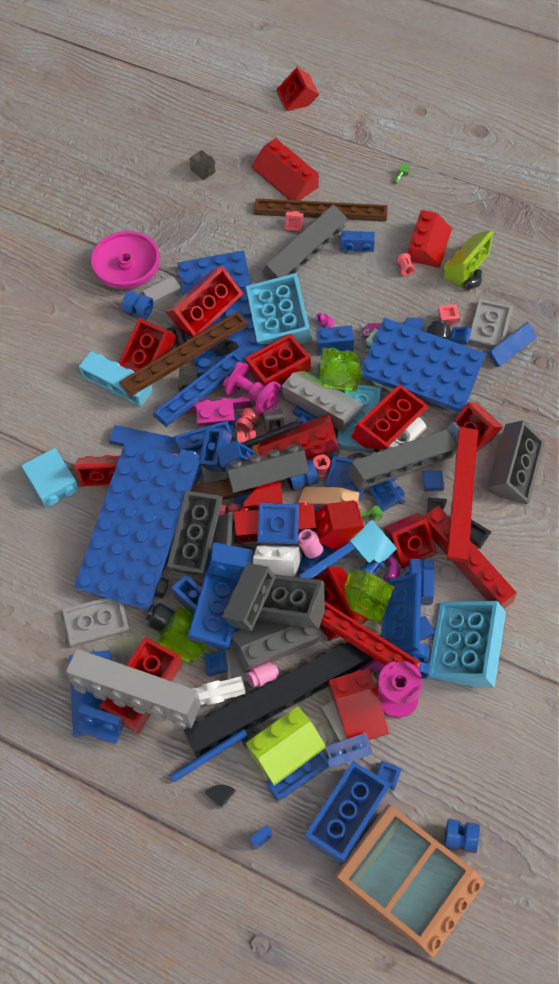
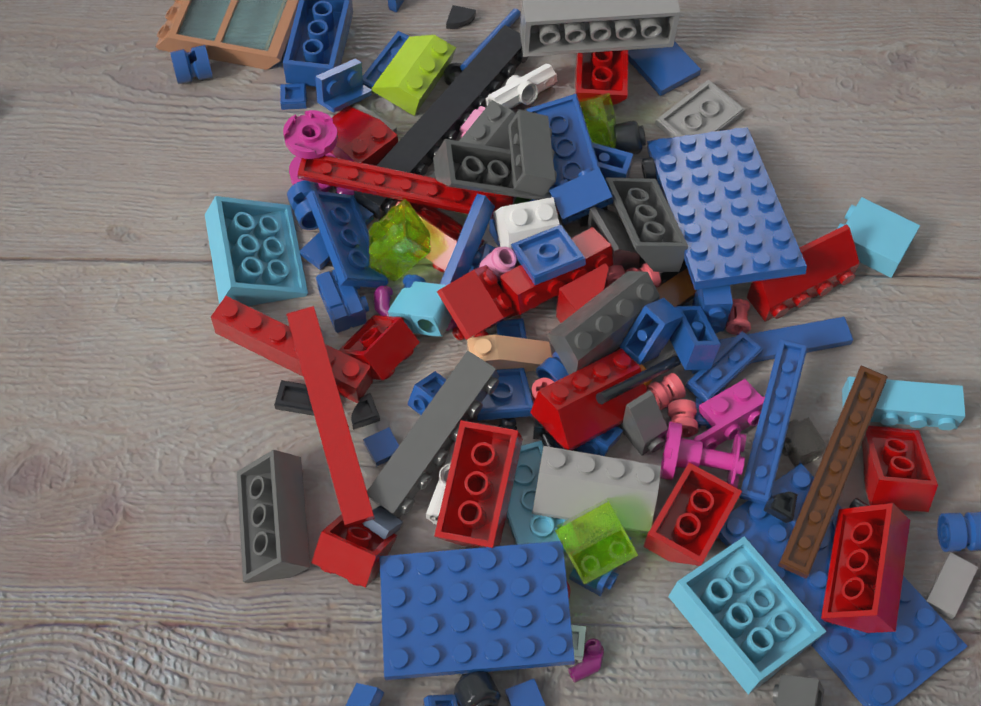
camera: 150 degrees right, 0 degrees up
dark pink arm [315,312,334,328] -> none
blue brick [316,325,354,356] -> none
bright green hand [360,506,383,520] -> none

